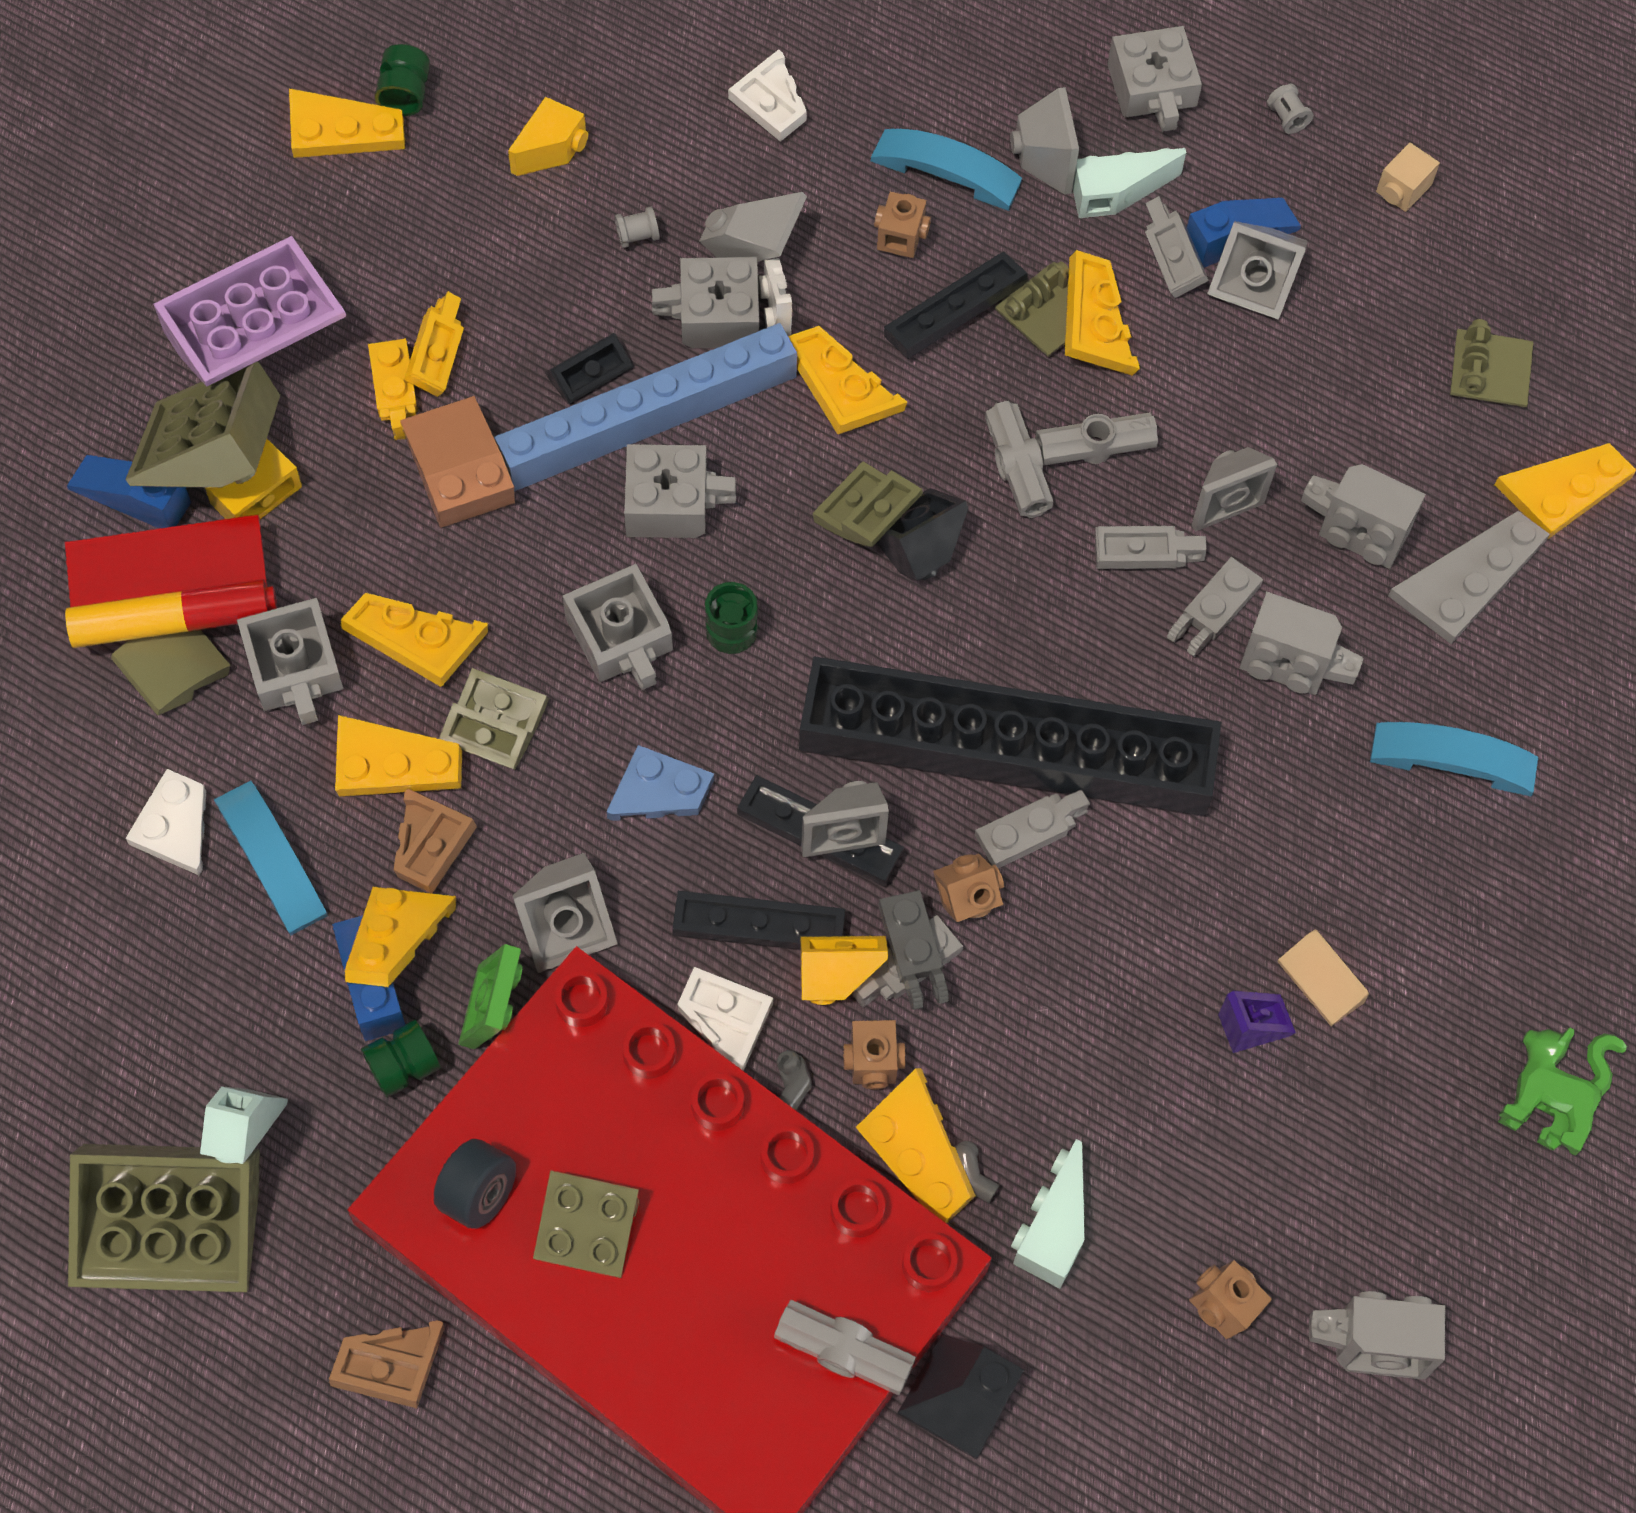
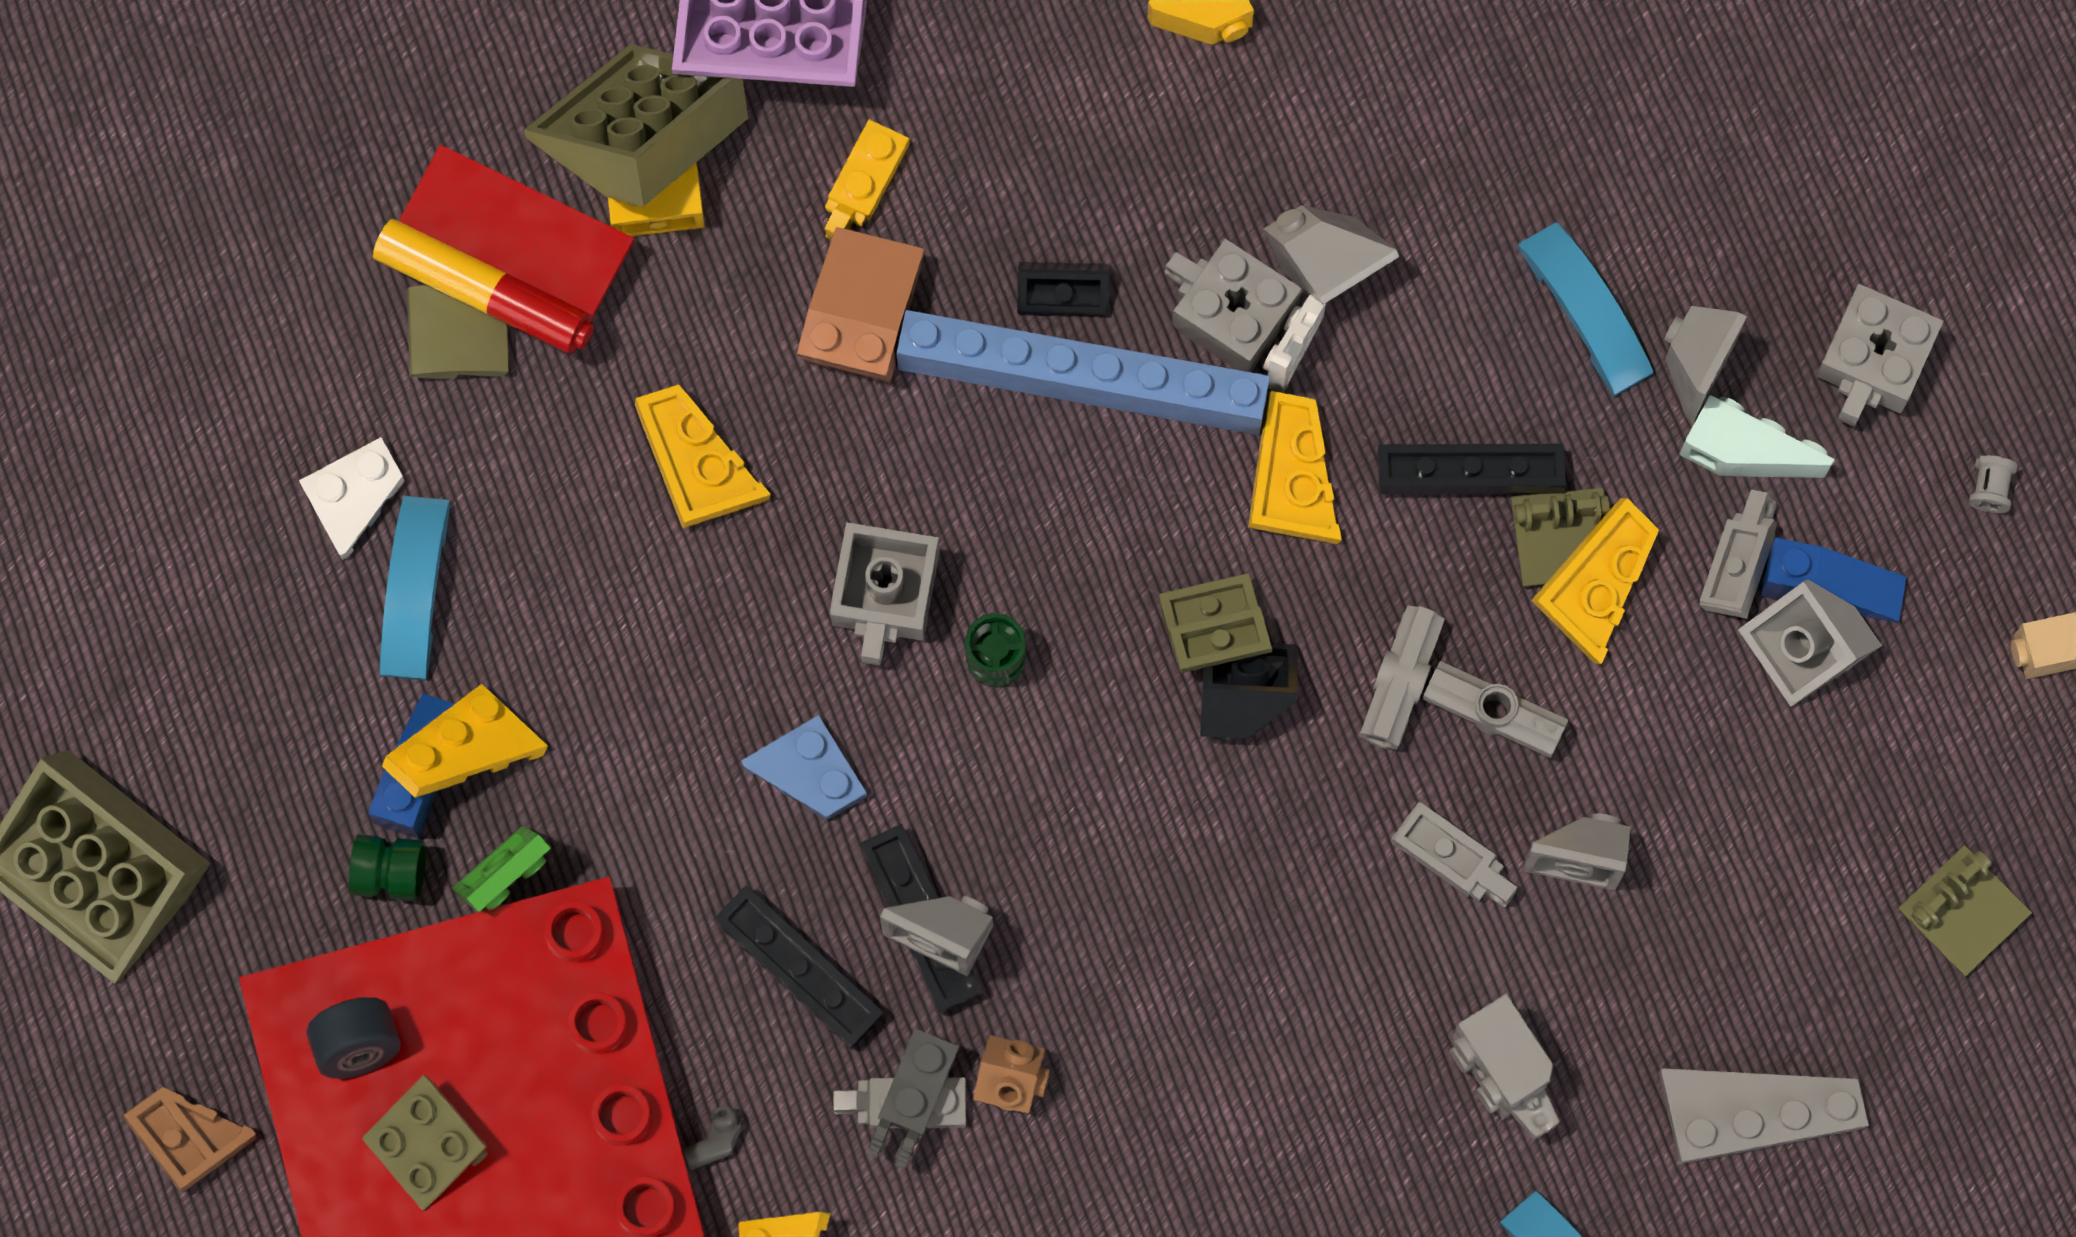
camera: 40 degrees right, 10 degrees up
blue slope [67,455,191,529] -> none
light aqua slope [200,1086,288,1164] -> none
light grey hinge [237,598,343,725] -> none
yellow wing [335,715,462,797] -> none
medium nougat wing [394,789,477,894] -> none
yellow hinge [404,291,464,397] -> none
slope [439,668,550,770] -> none
light grey slope [512,853,618,973] -> none
light grey bush [614,206,660,248] -> none
light grey hinge [624,444,736,538] -> none
white wing [677,967,773,1071] -> none
white wing [728,49,807,142] -> none
black brick [799,656,1222,816] -> none
yellow slope [801,936,888,1005] -> none
medium nougat brick [843,1020,905,1090] -> none
medium nougat brick [874,191,931,258] -> none
light grey hinge [975,790,1090,868] -> none
light grey hinge [1167,557,1263,657] -> none
light grey hinge [1301,464,1426,569] -> none
yellow wing [1494,443,1636,539] -> none

